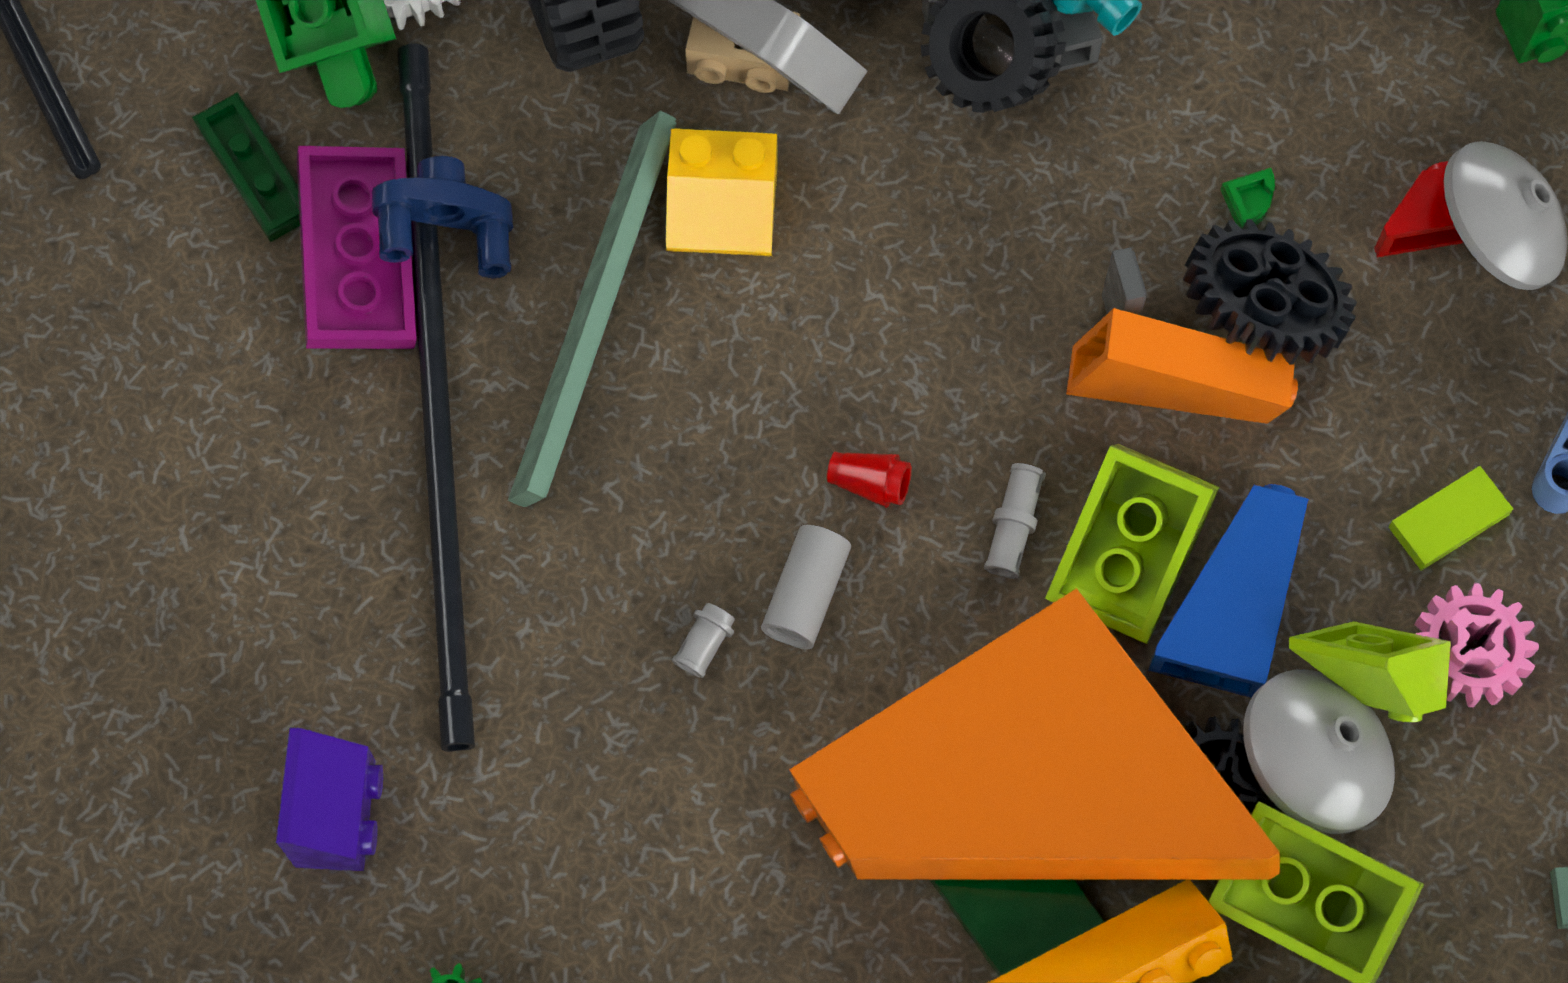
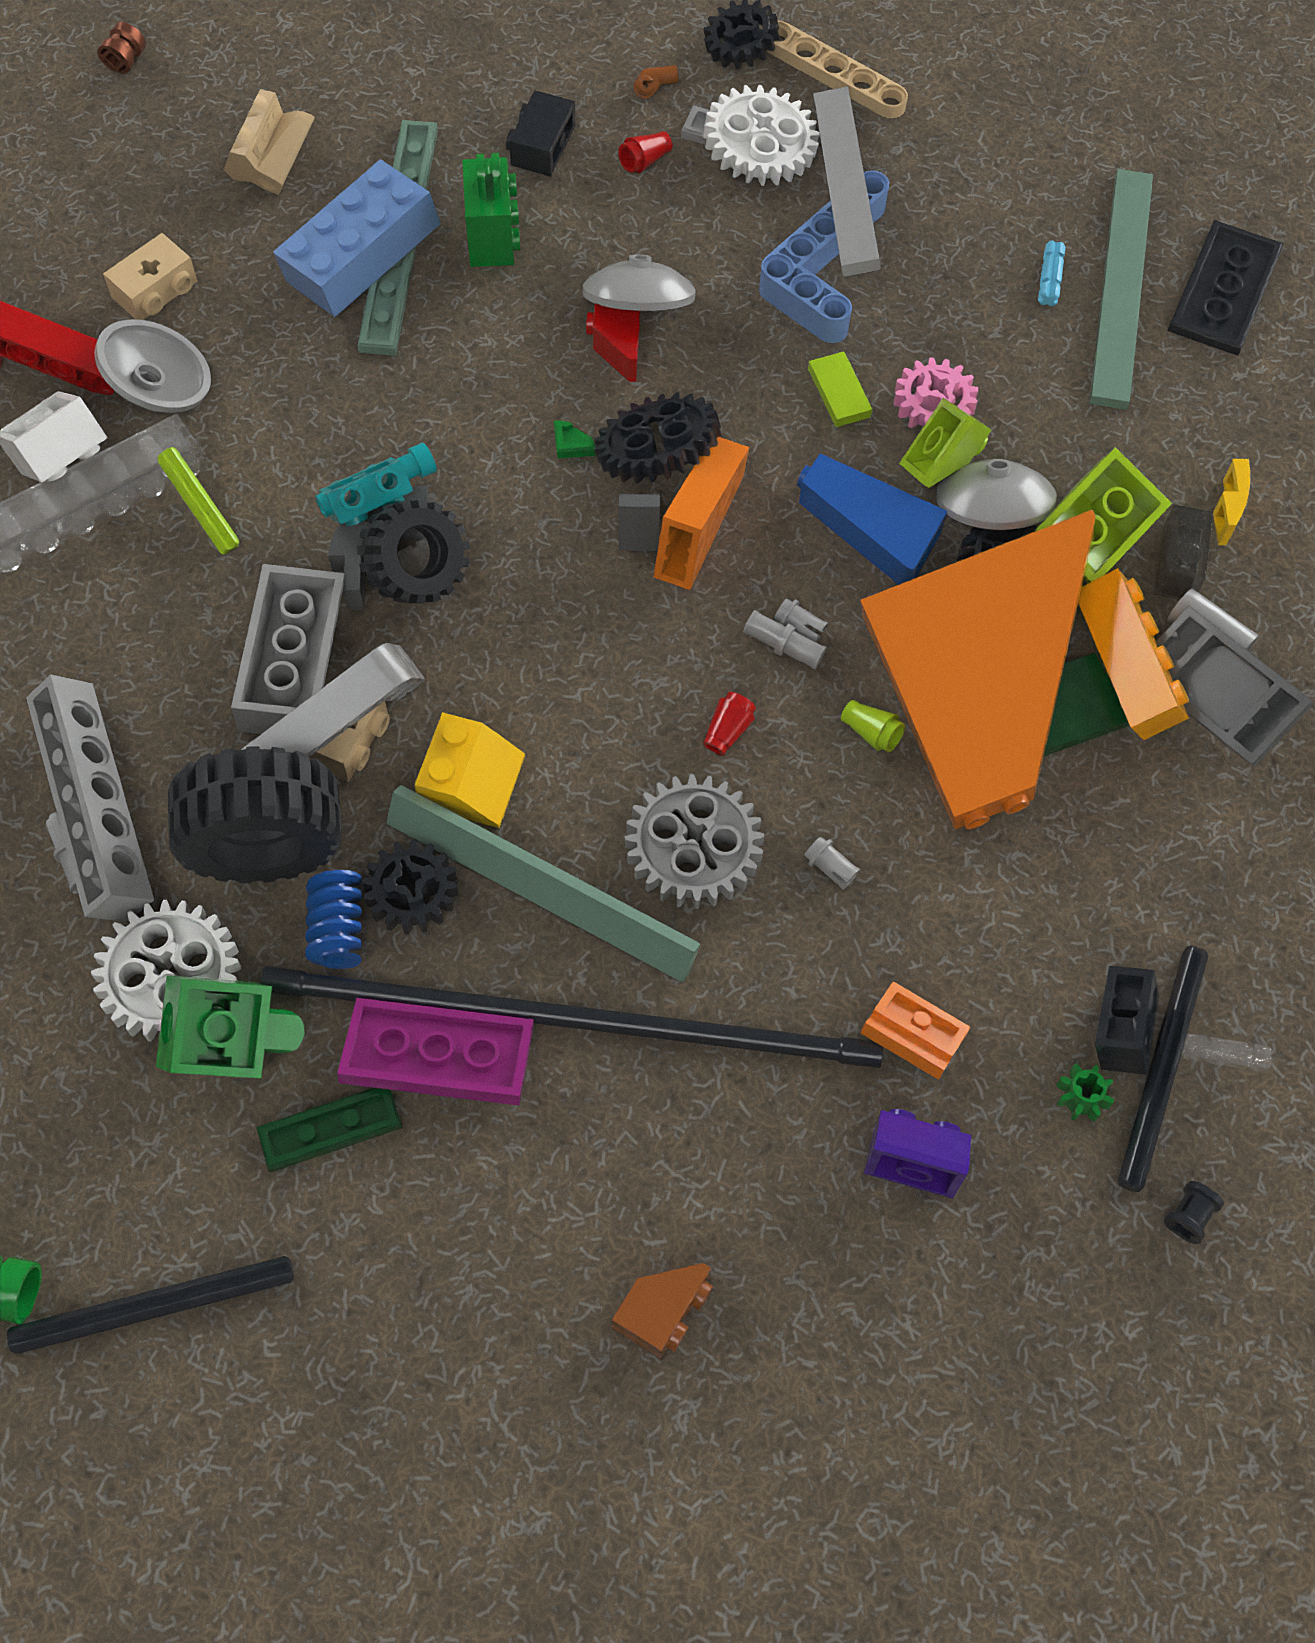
camera: 80 degrees left, 5 degrees down
dark blue connector [371,156,513,278] -> none
light grey pin [761,525,851,649] -> none
lime slope [1045,444,1220,644] -> none
none -> blue piece [305,870,362,969]
none -> black gear [362,840,459,935]
none -> dark orange slope [612,1263,714,1359]
none -> light grey gear [625,774,764,909]
none -> light grey pin [774,598,828,643]
none -> lime cone [841,700,905,752]
none -> orange plate [860,981,971,1080]

